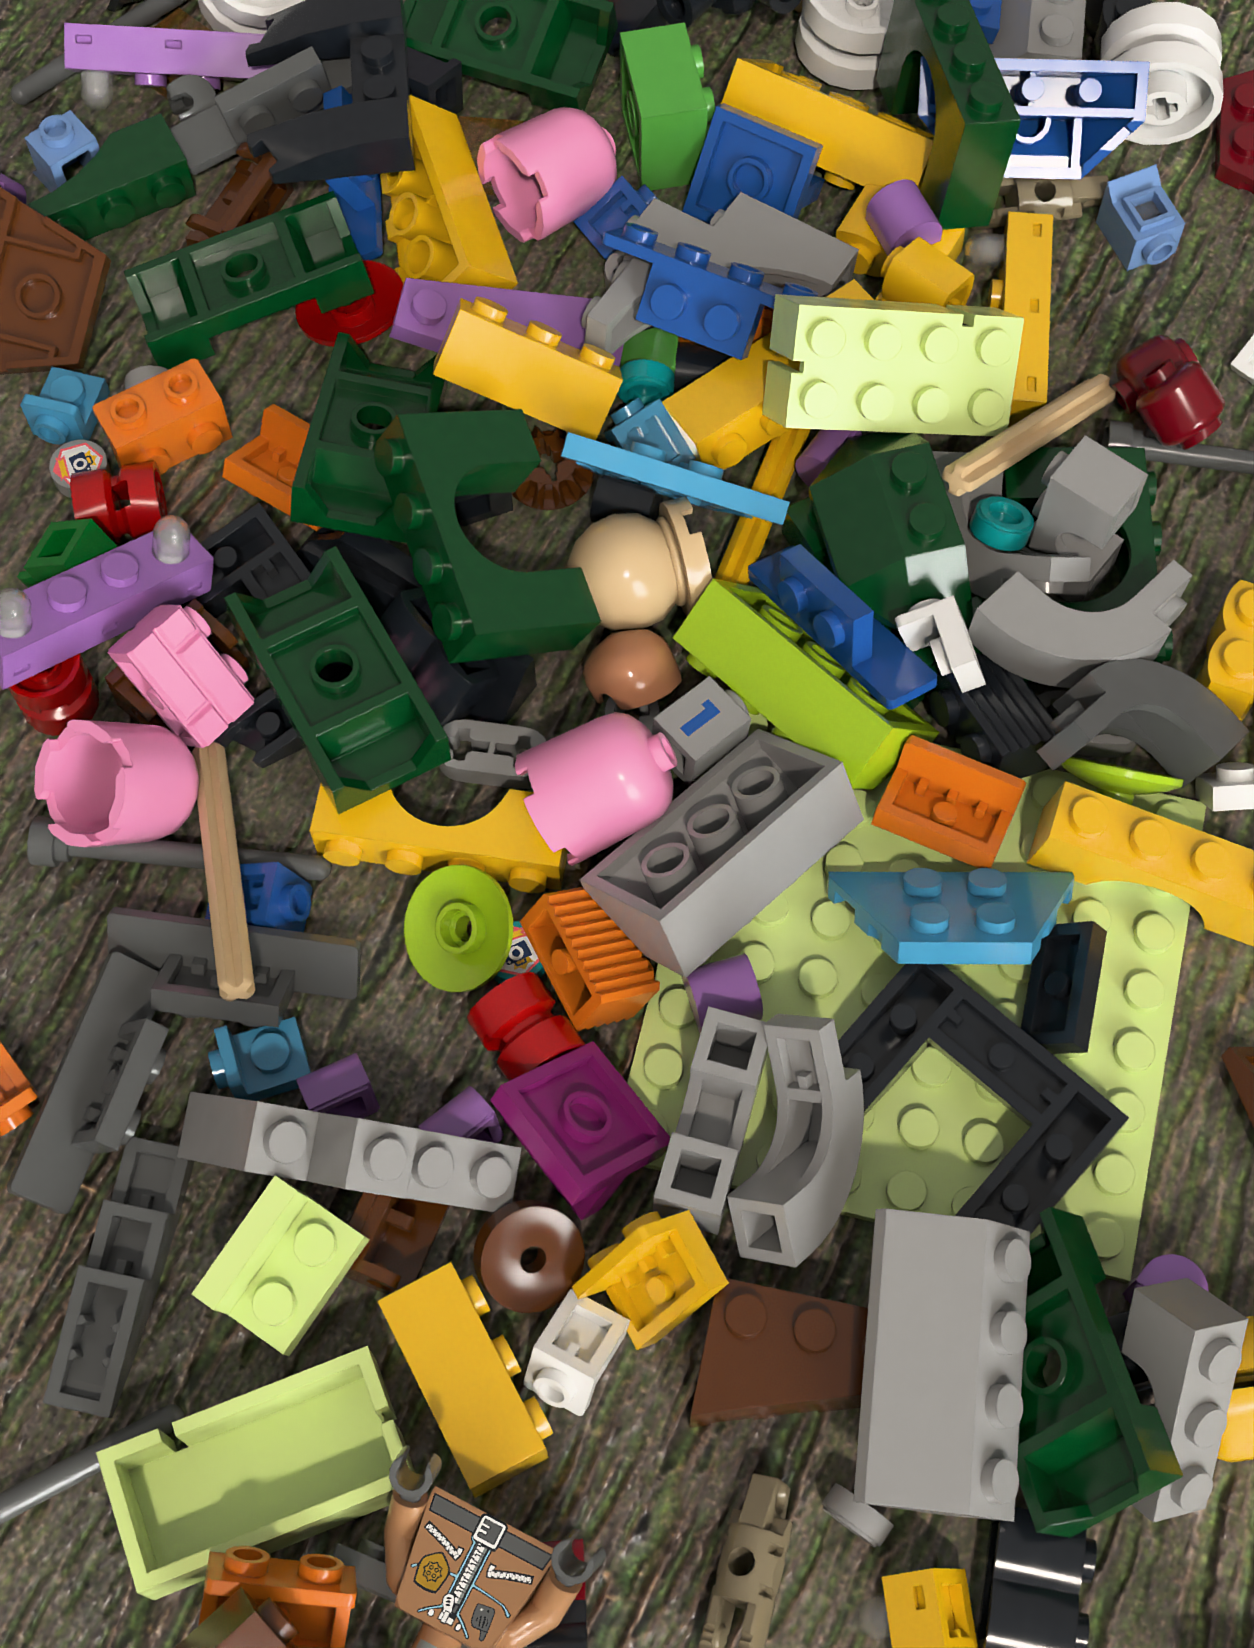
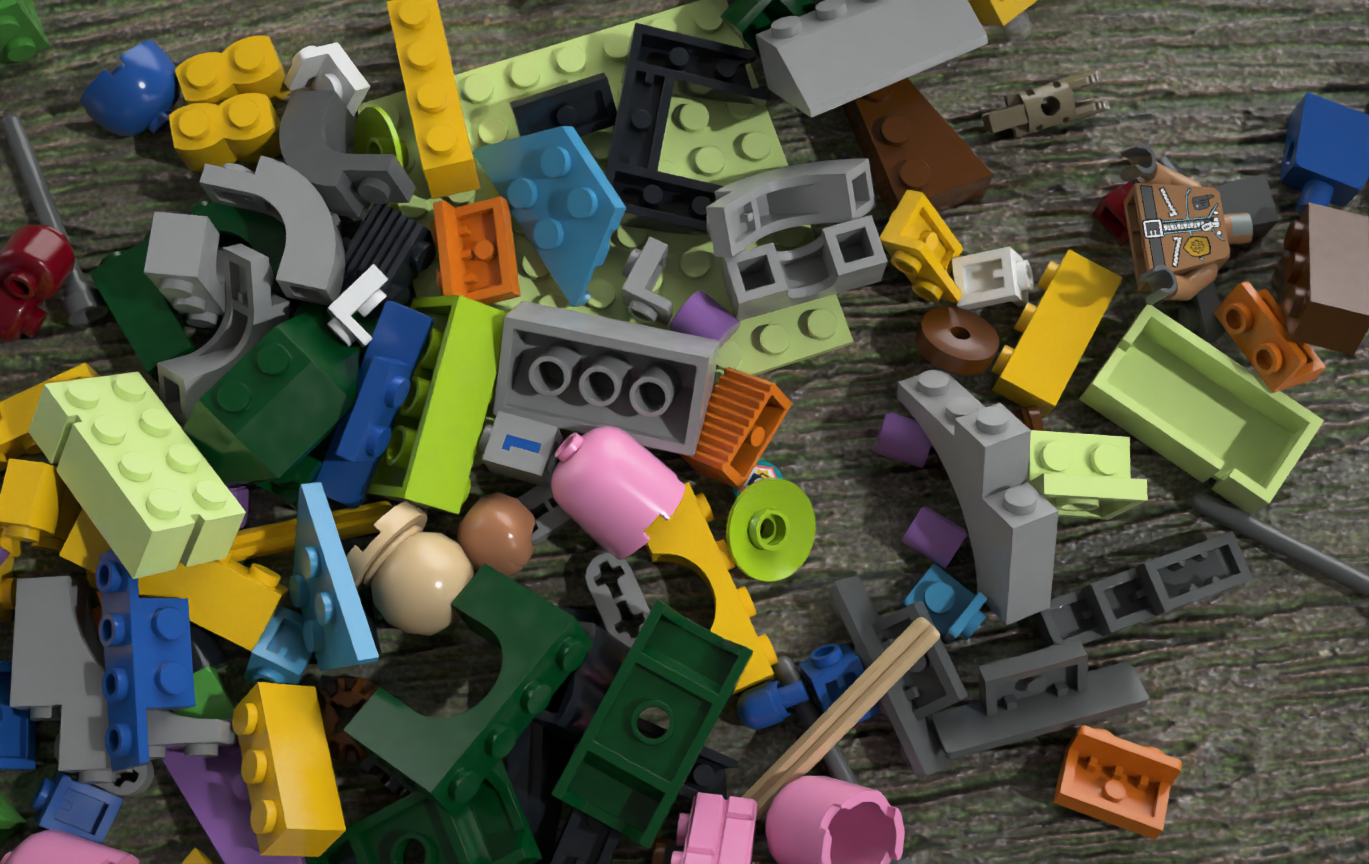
camera: 125 degrees left, 10 degrees up
red wheel [467,972,586,1081] -> none
magenta bracket [490,1041,671,1221] -> none
teal tile [617,359,675,406] -> none
light grey tile [821,1483,894,1548] -> none
tan axle [942,374,1116,497] -> none
teal tile [969,496,1034,551] -> none
none -> light grey bracket [622,236,672,325]
none -> blue cylinder [736,680,810,730]

